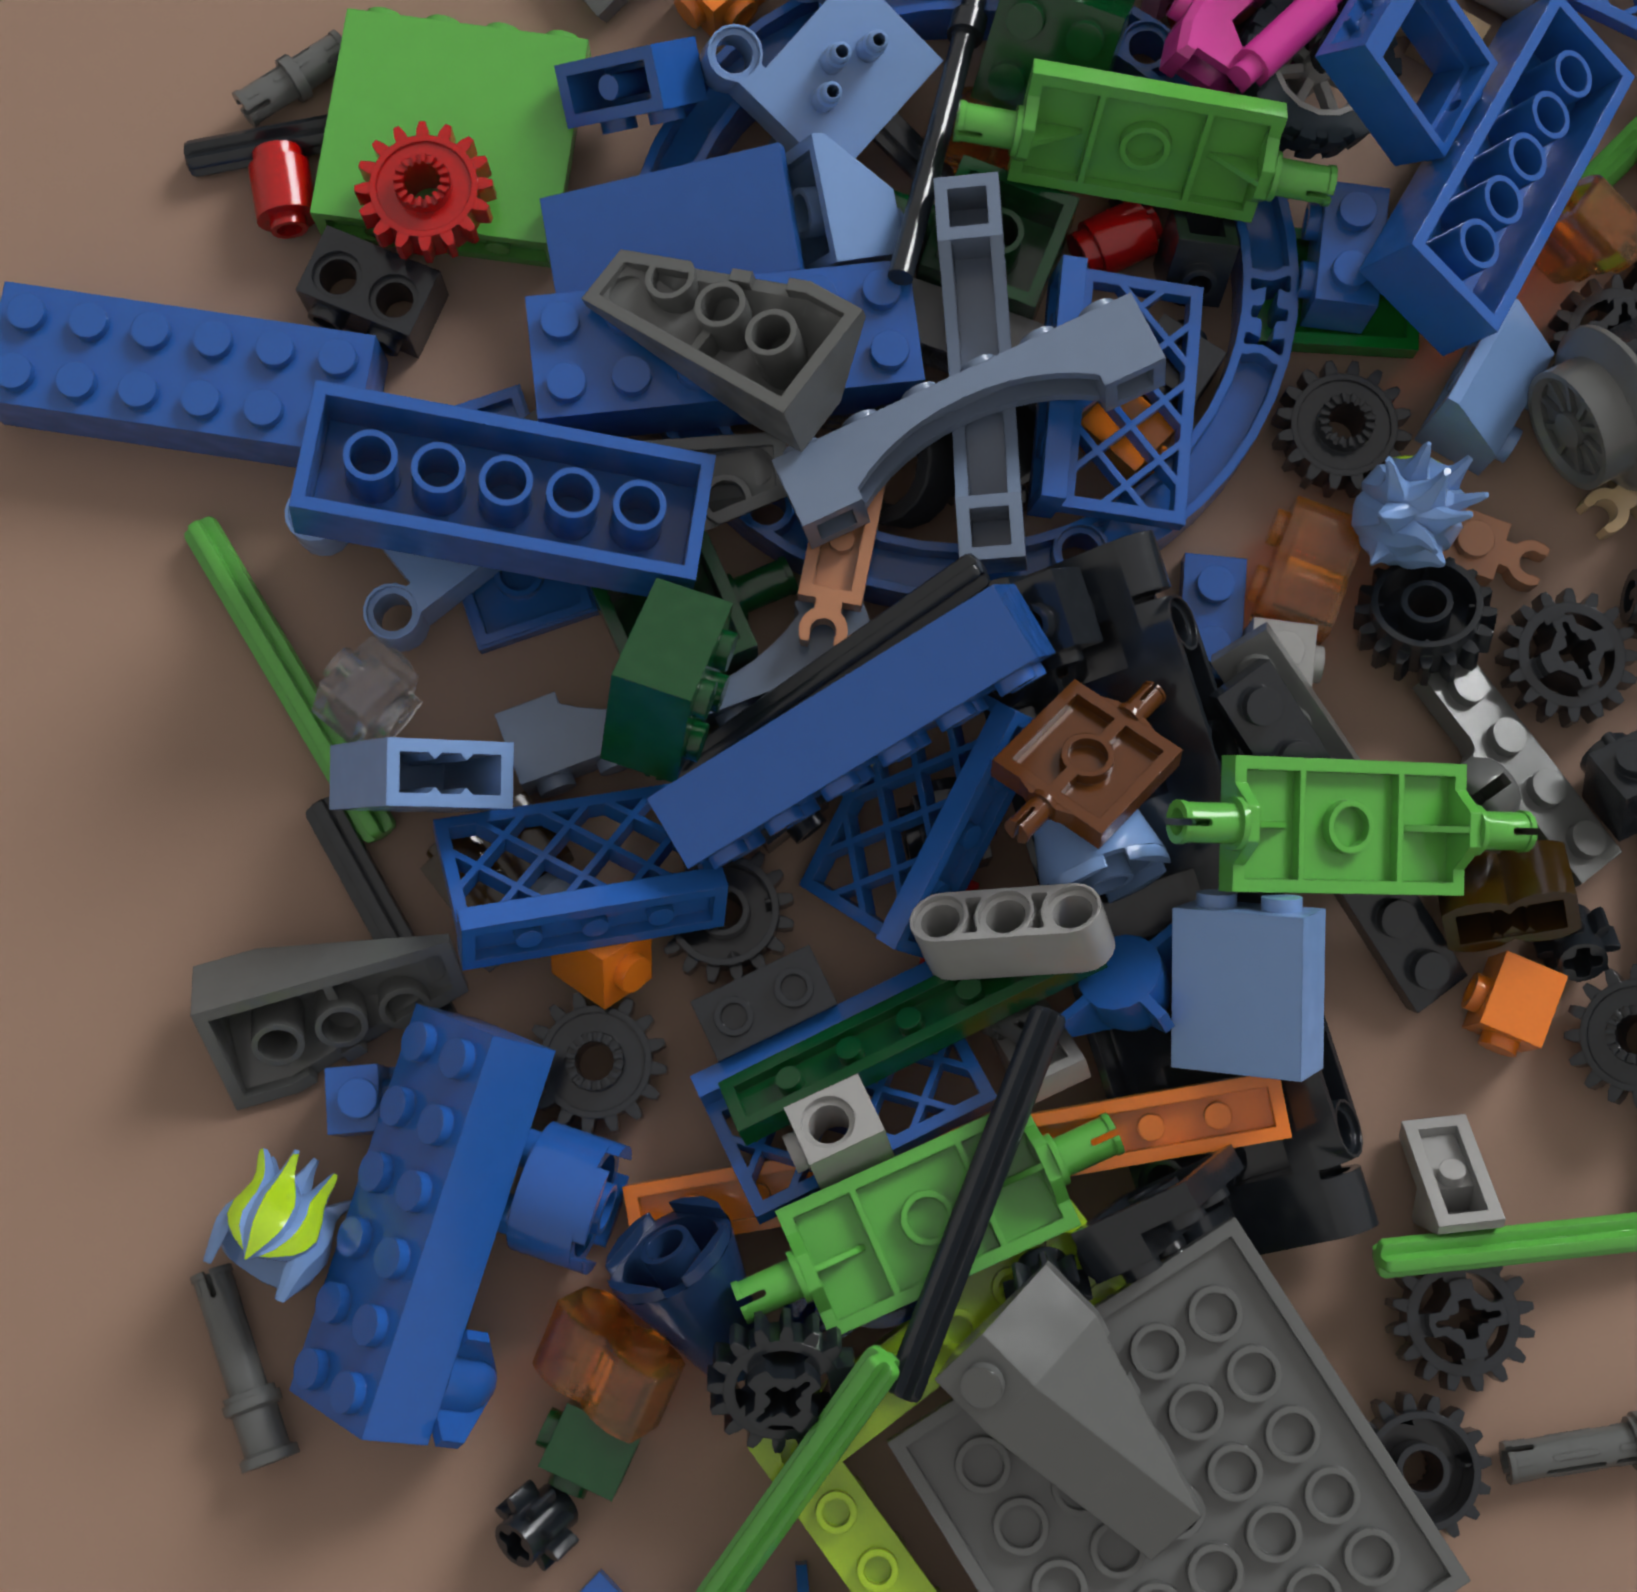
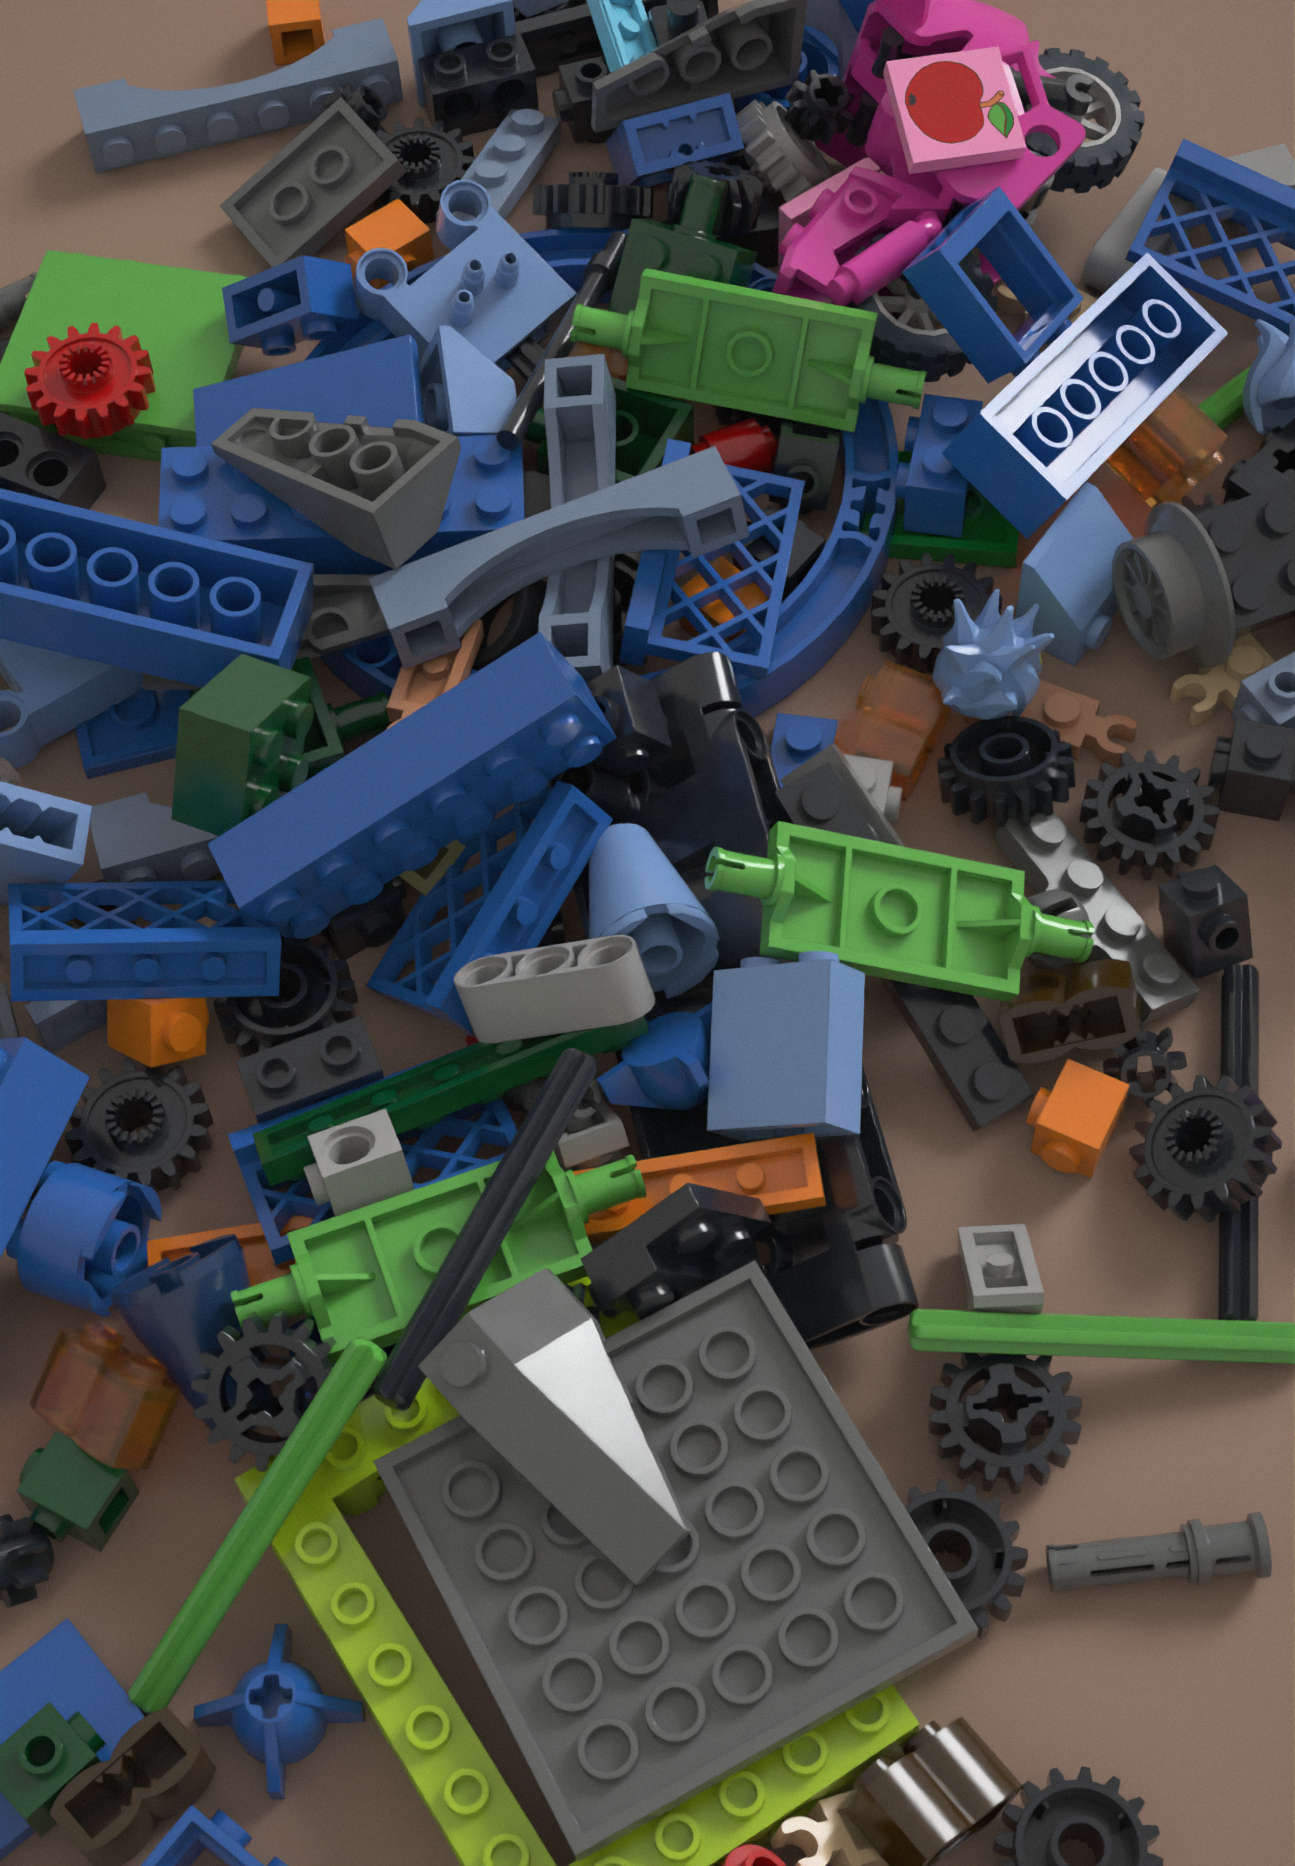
camera: 10 degrees right, 20 degrees down
reddish brown plate [991,679,1183,849] -> none

